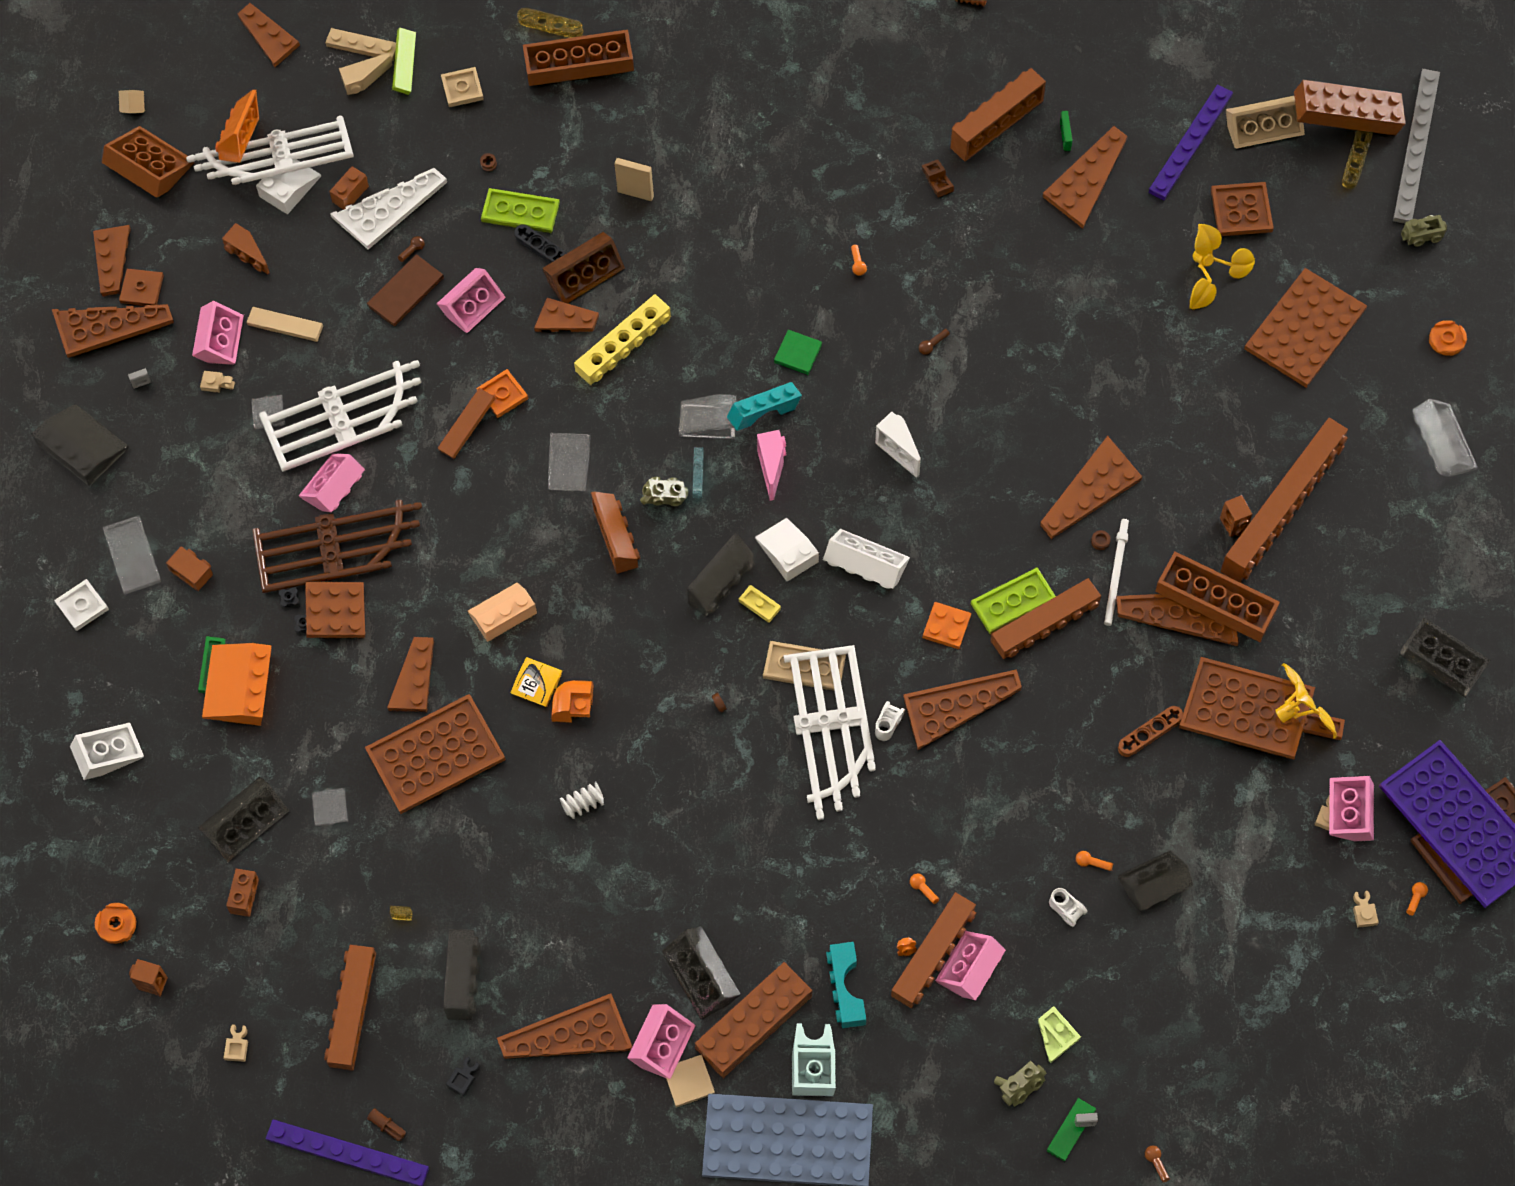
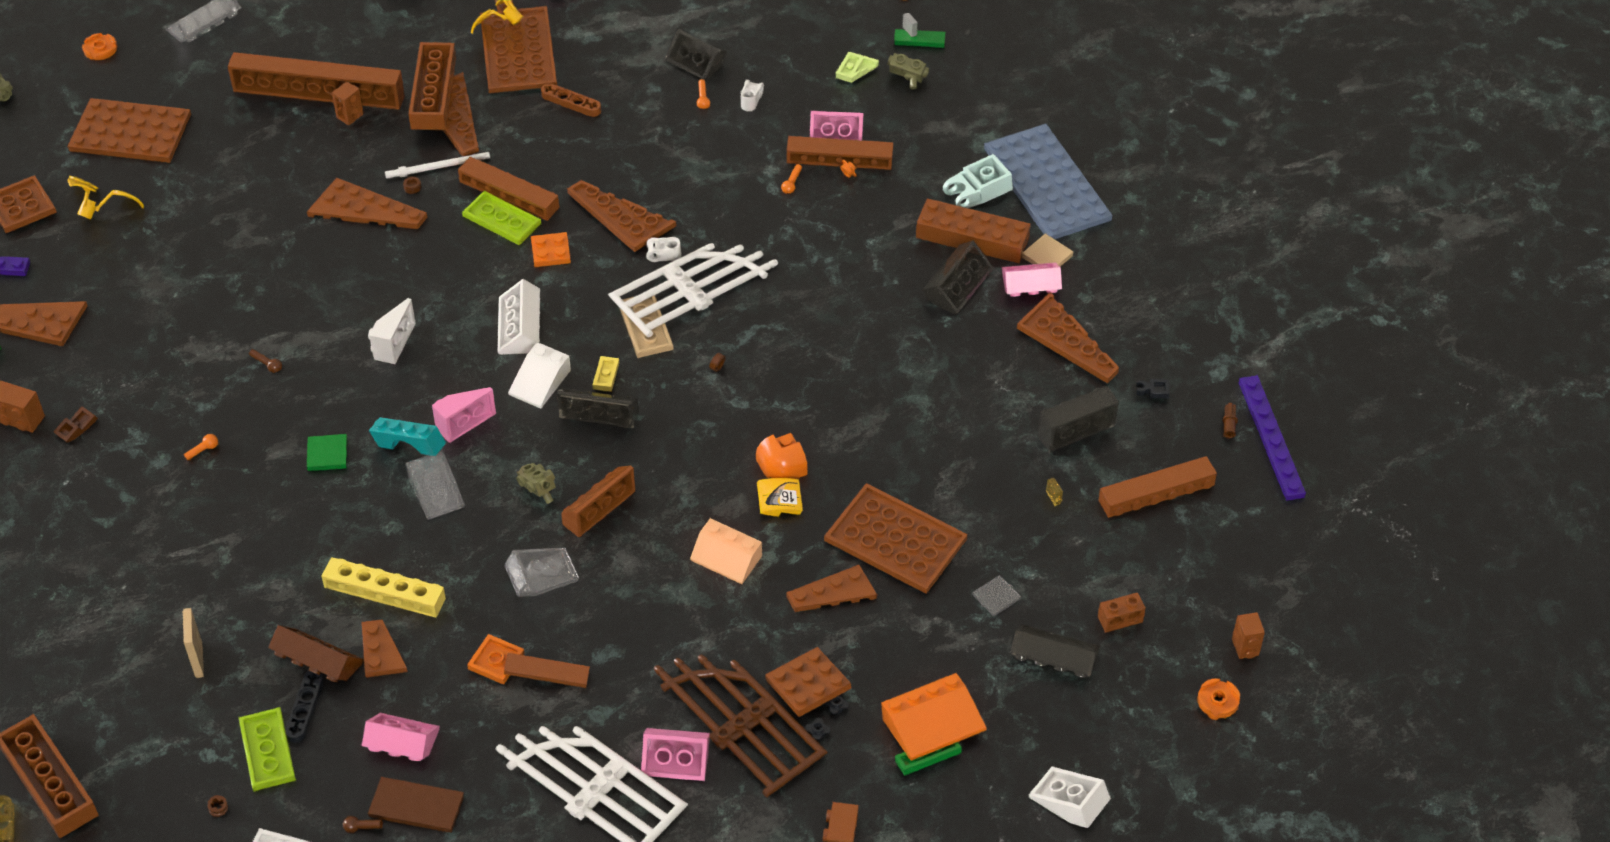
camera: 120 degrees left, 15 degrees down
tan plate [224,1025,248,1062] -> none
white piece [560,782,604,819] -> none
clear light blue beam [692,447,704,498] -> none
teal arch [826,942,866,1028] -> none

